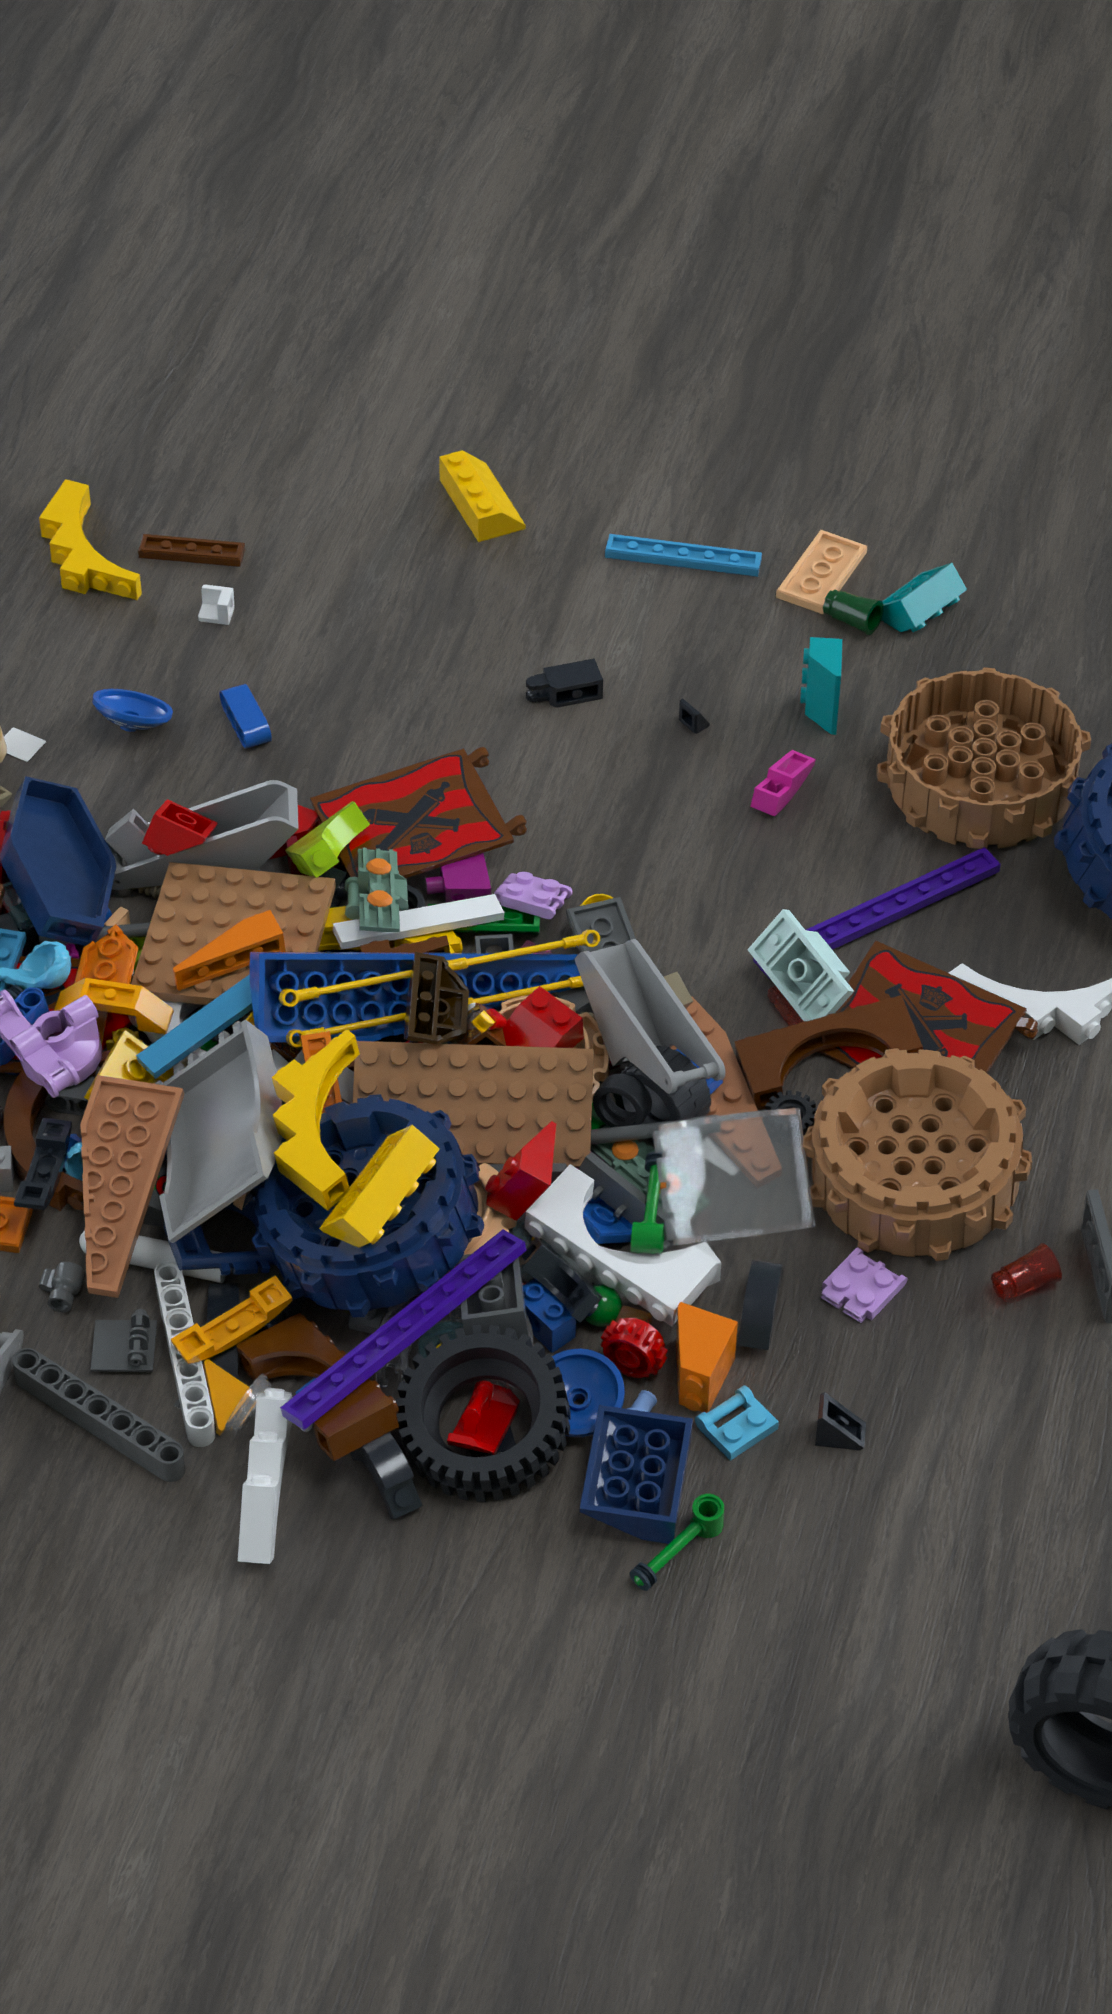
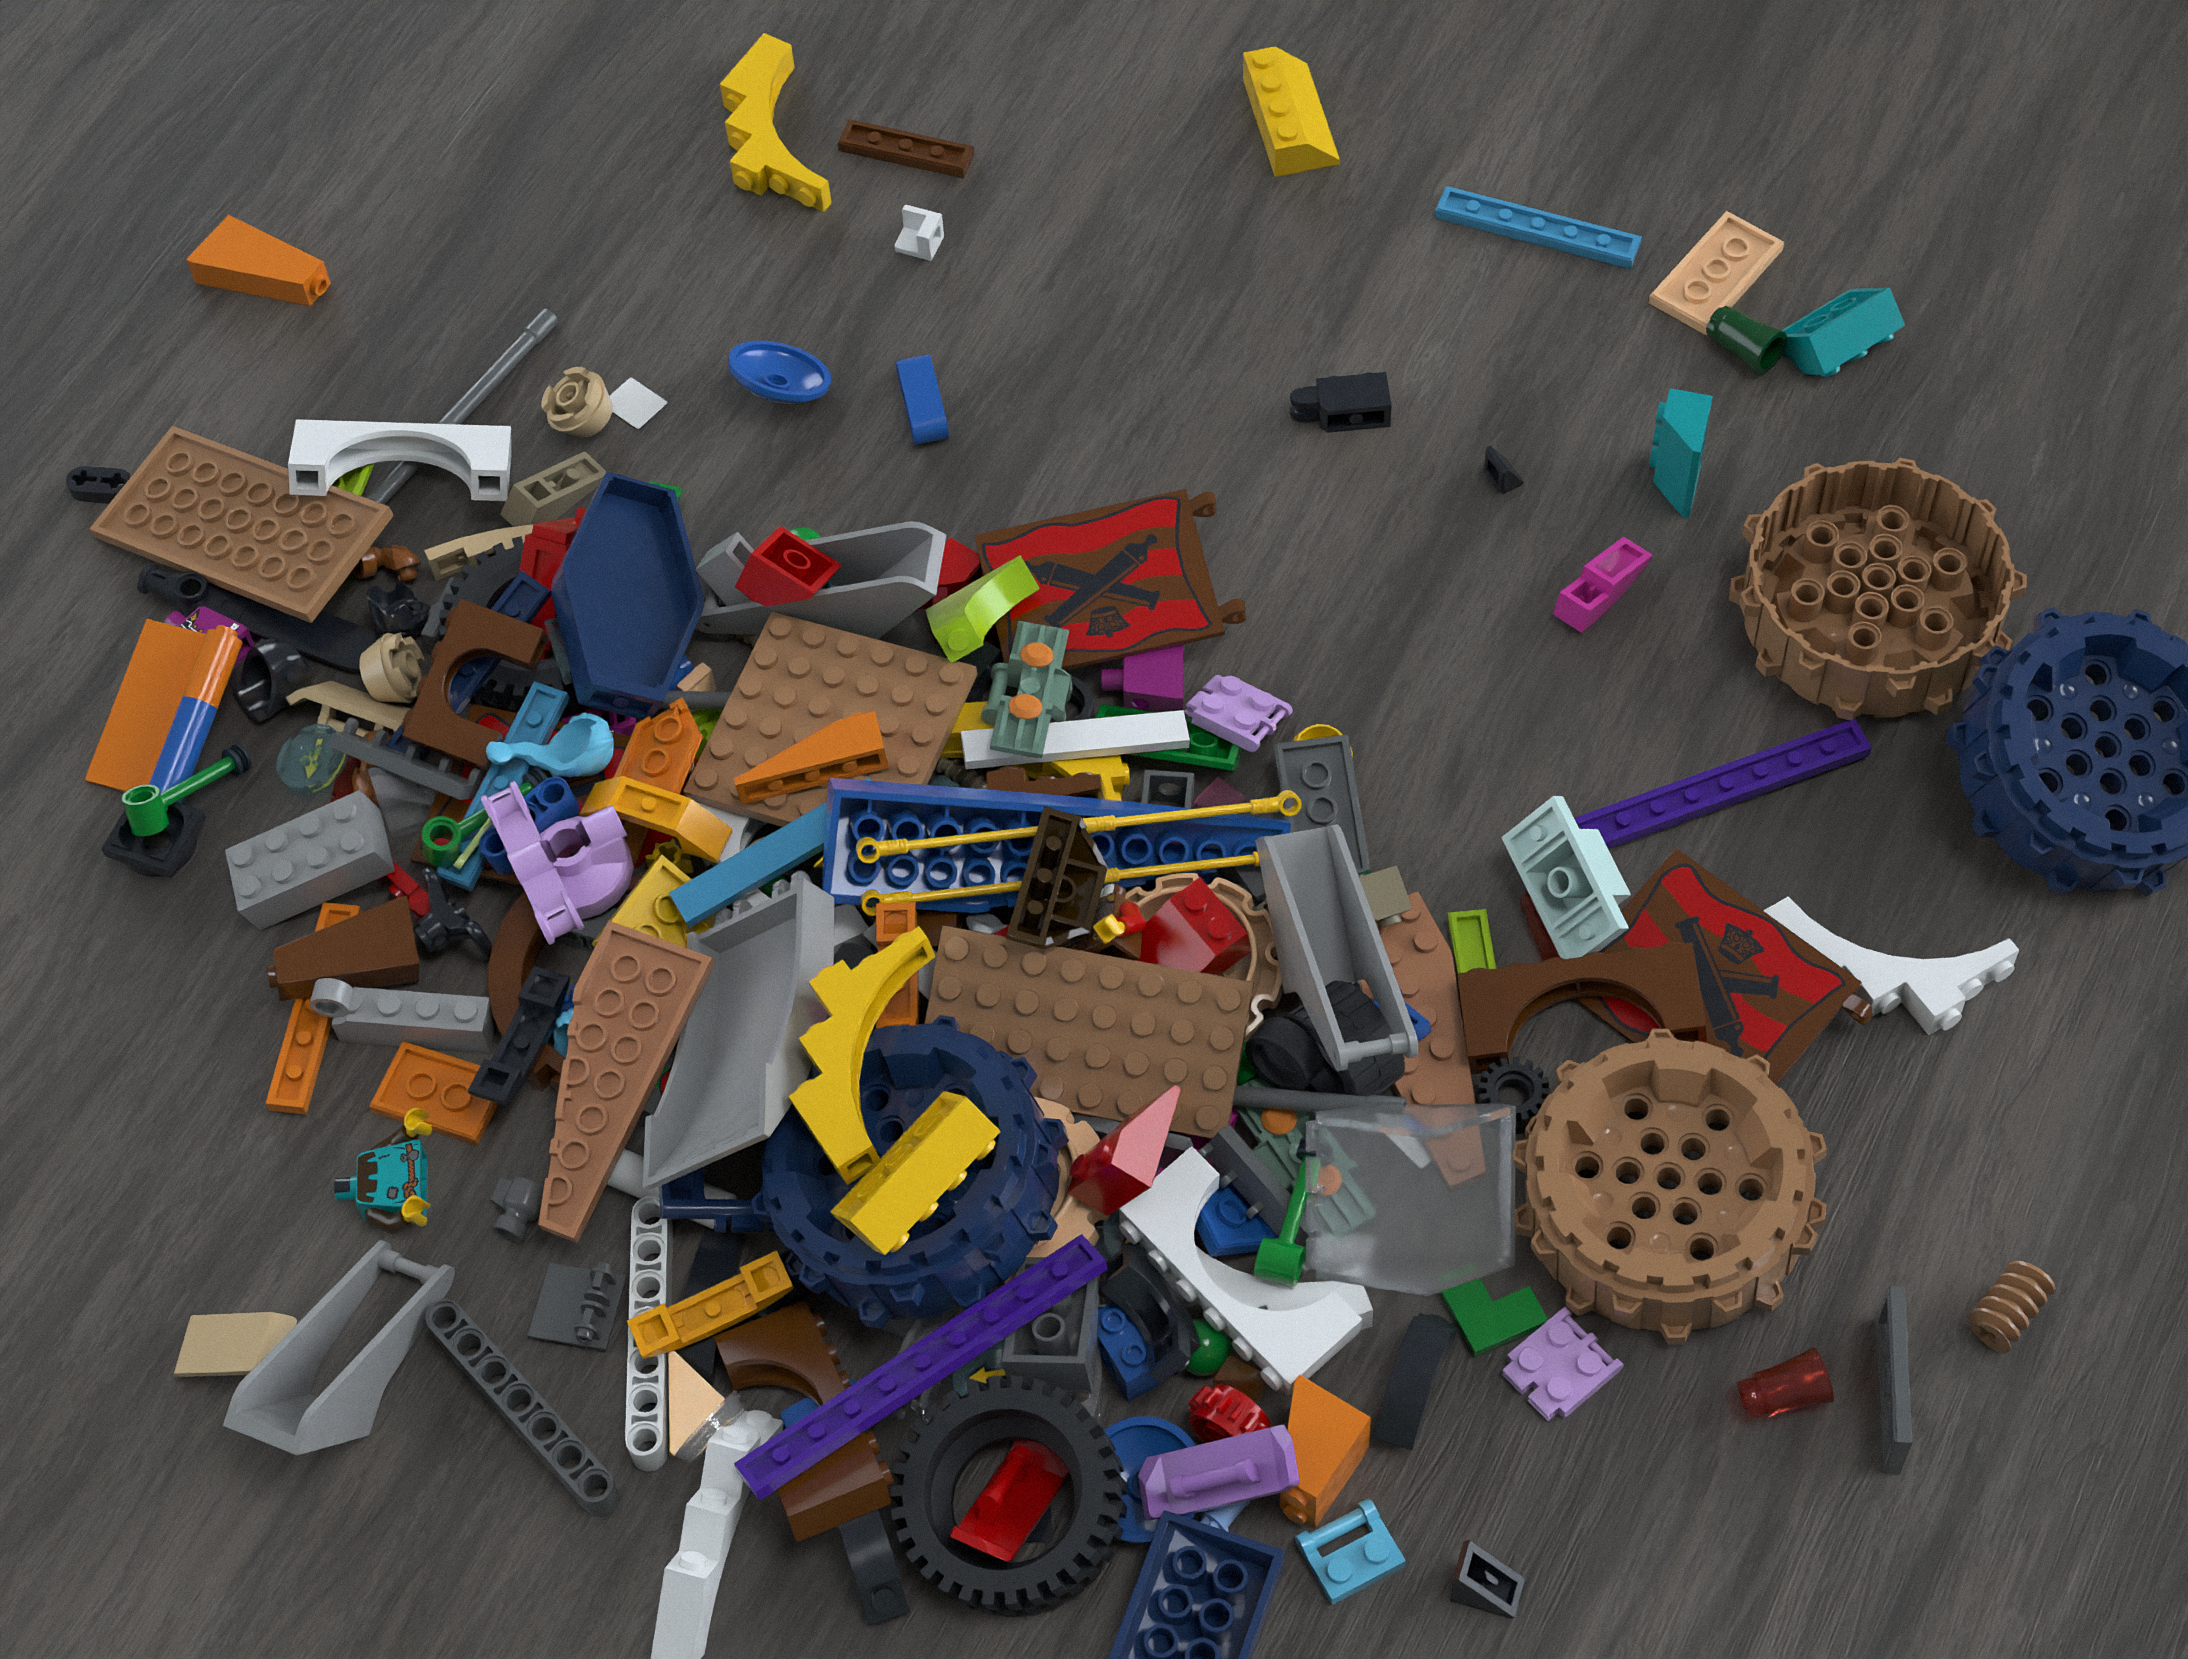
camera: 15 degrees right, 10 degrees up
none -> medium lavender piece [1138,1424,1299,1520]
none -> green tile [1437,1268,1548,1358]
none -> lime tile [1447,909,1496,986]

